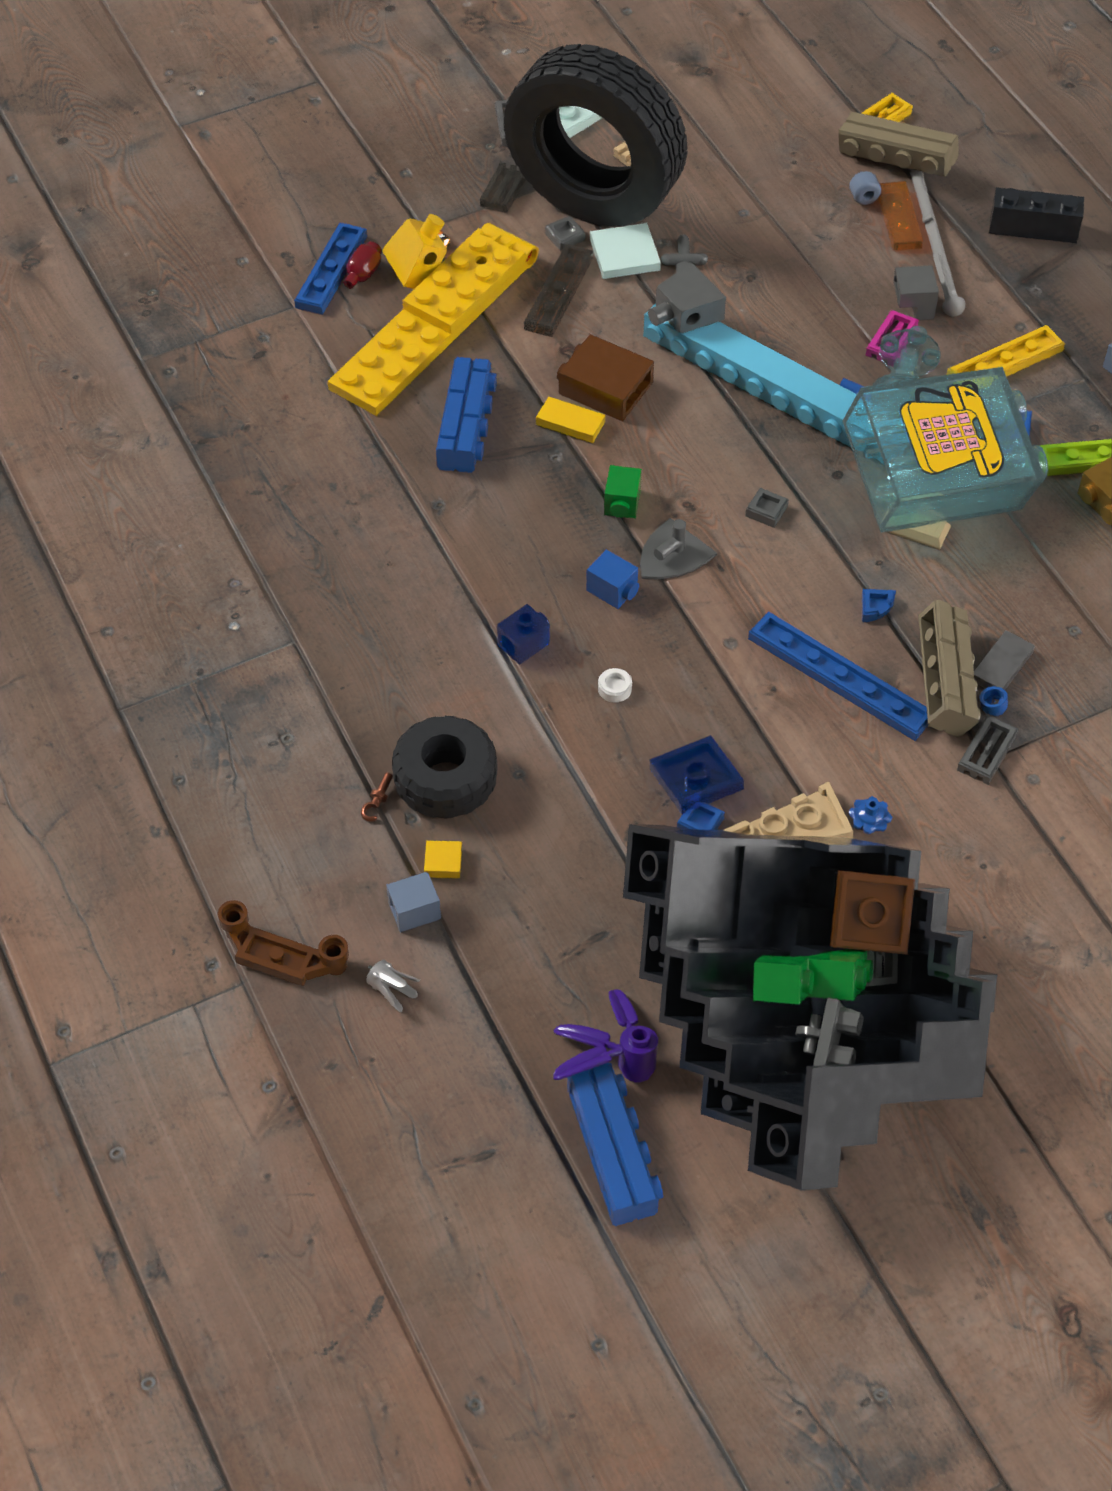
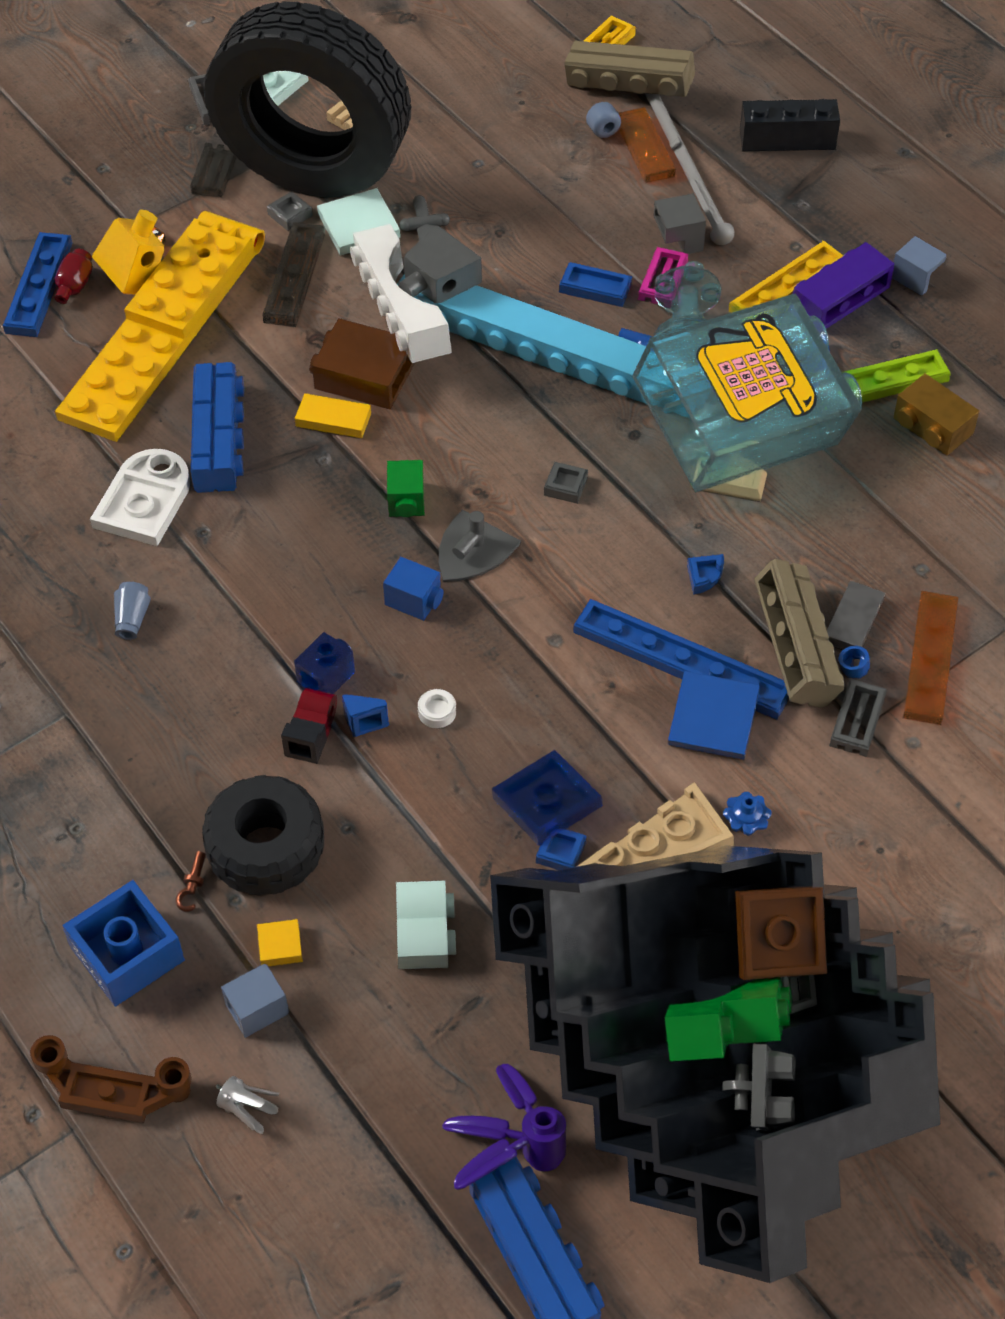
camera: 10 degrees left, 0 degrees up
none -> blue brick [62,880,185,1007]
none -> white tile [90,449,190,546]
none -> sand blue cone [114,582,151,640]
none -> leg [281,688,337,764]
none -> blue slope [342,695,389,737]
none -> white arch [350,224,452,363]
none -> light aqua brick [396,881,456,969]
none -> blue tile [559,262,632,307]
none -> blue tile [668,671,760,760]
none -> dark purple brick [791,242,895,334]
none -> clear orange tile [903,591,958,725]

